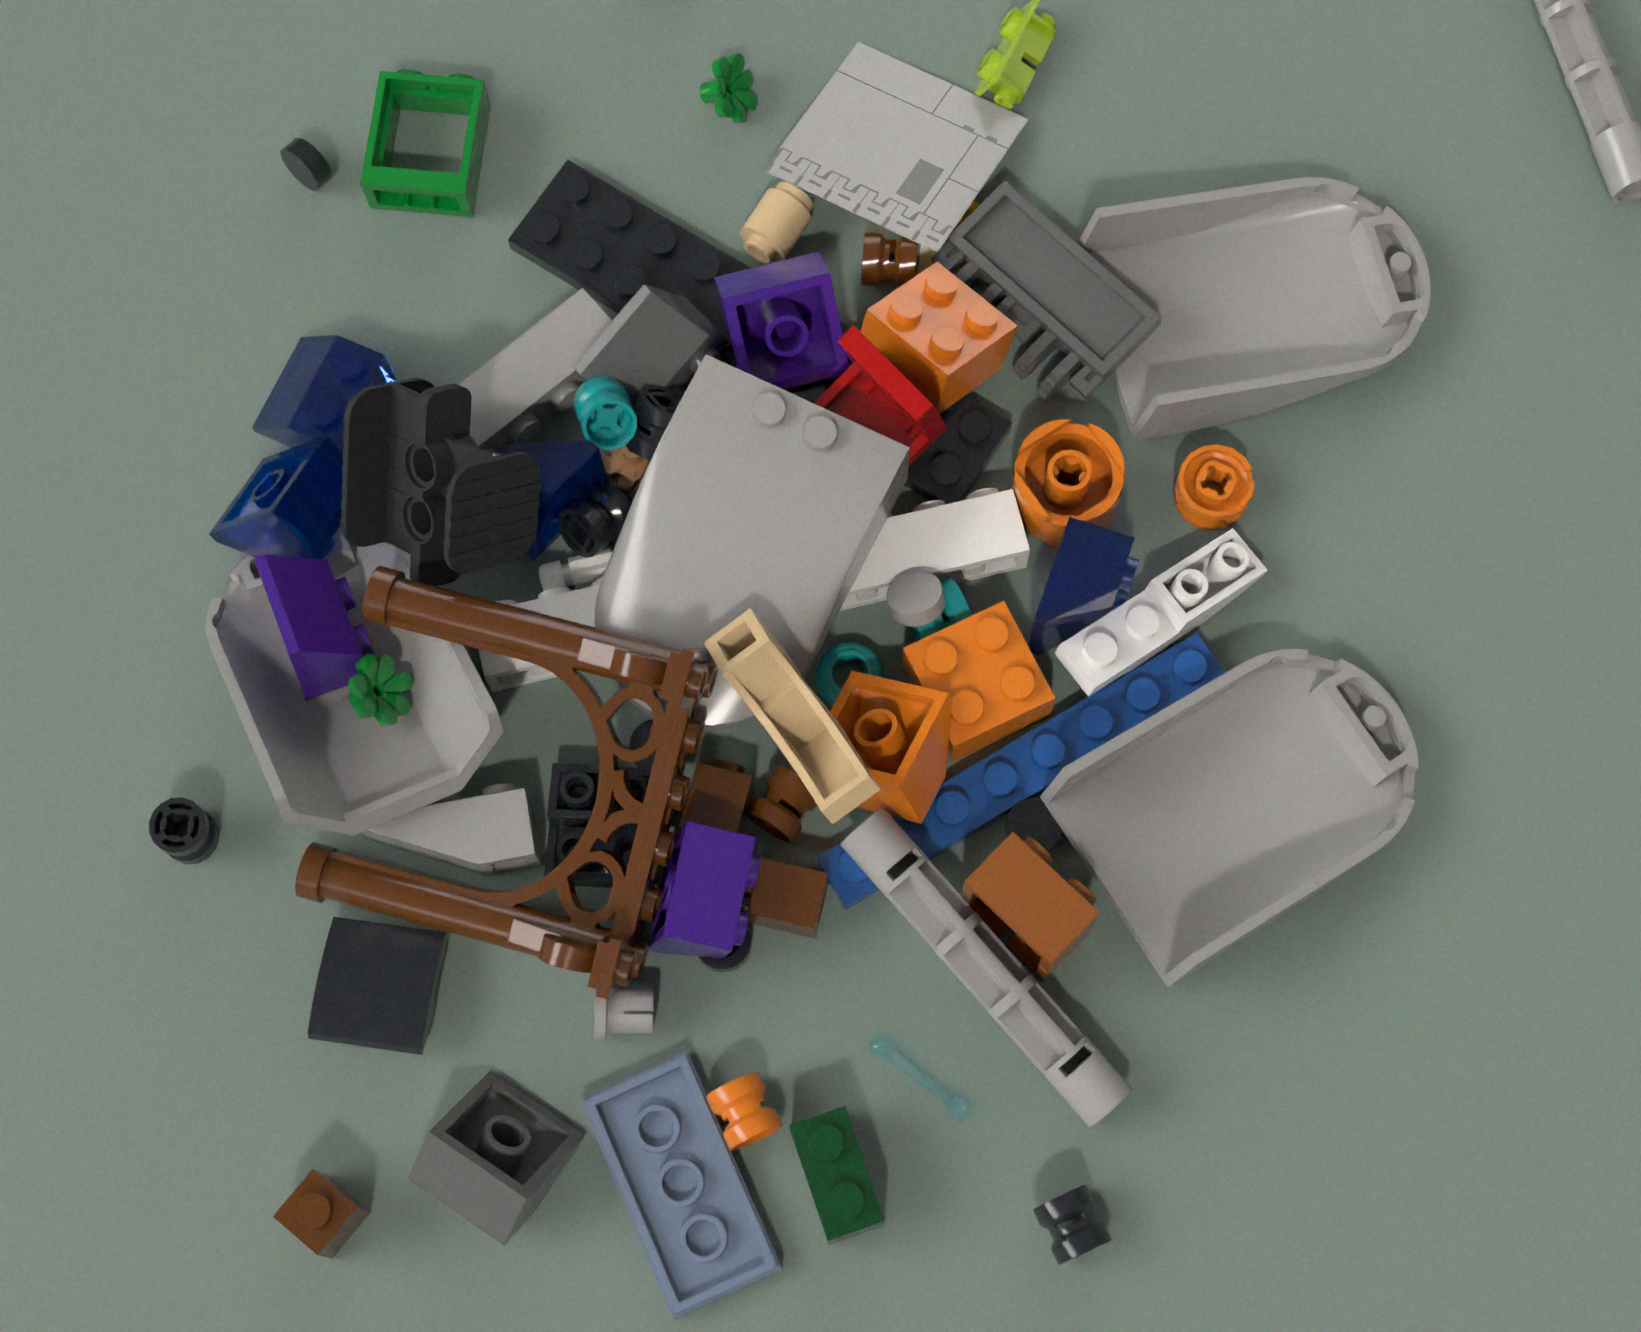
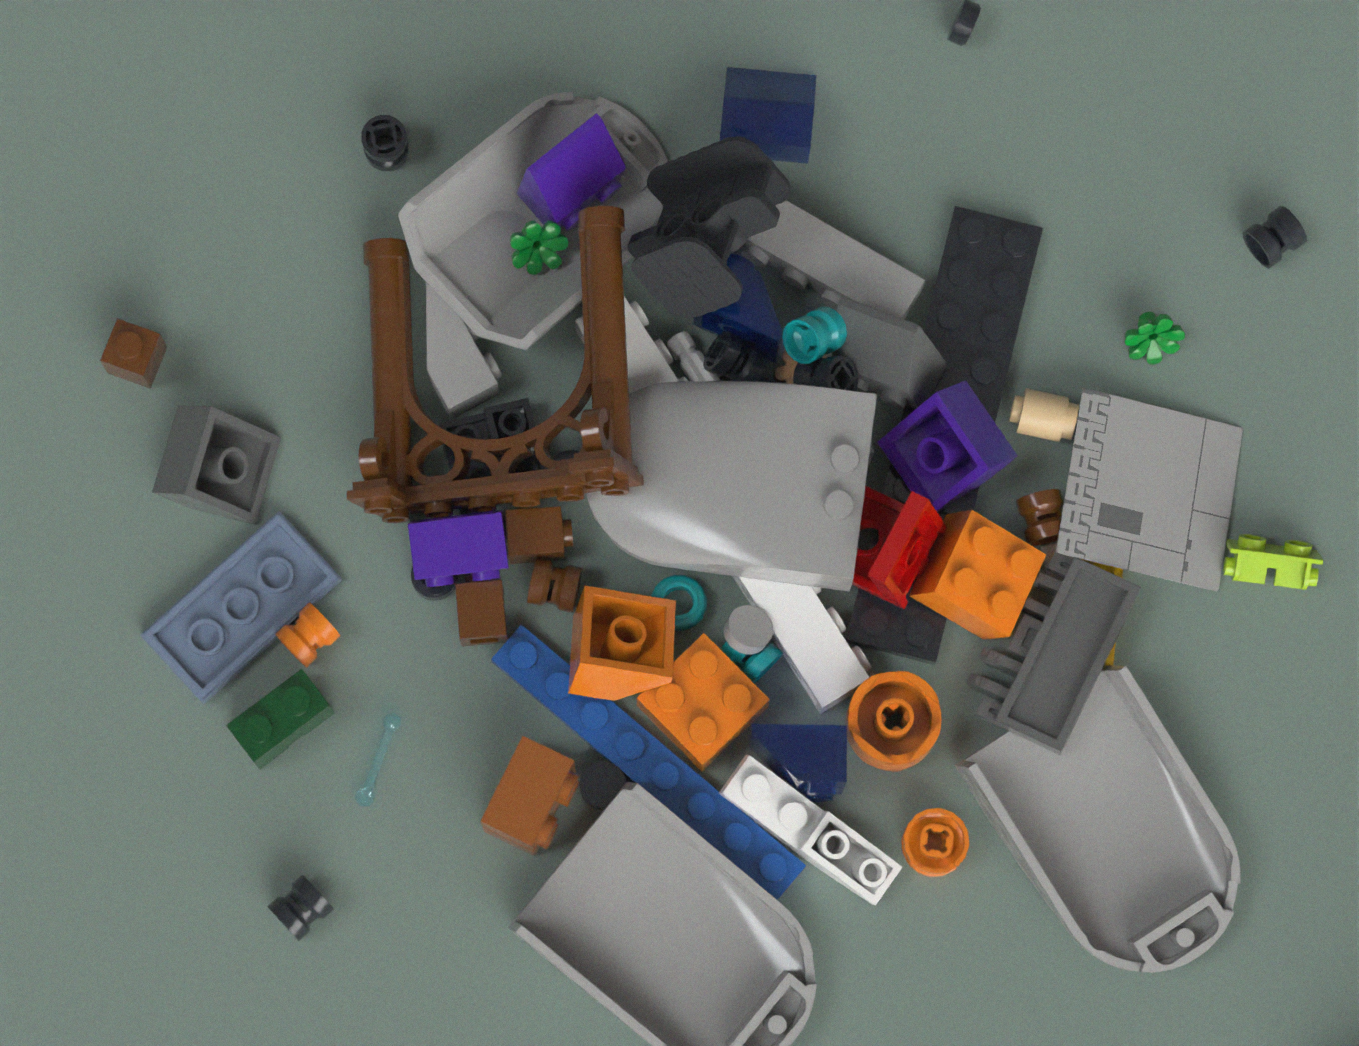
camera: 65 degrees right, 5 degrees up
clear blue slope [208,435,343,560] -> none
black slope [307,917,447,1055] -> none
green window [360,69,491,217] -> none
light grey bush [593,988,653,1040] -> none
tan arch [704,608,881,824] -> none
light grey piece [840,807,1132,1127] -> none

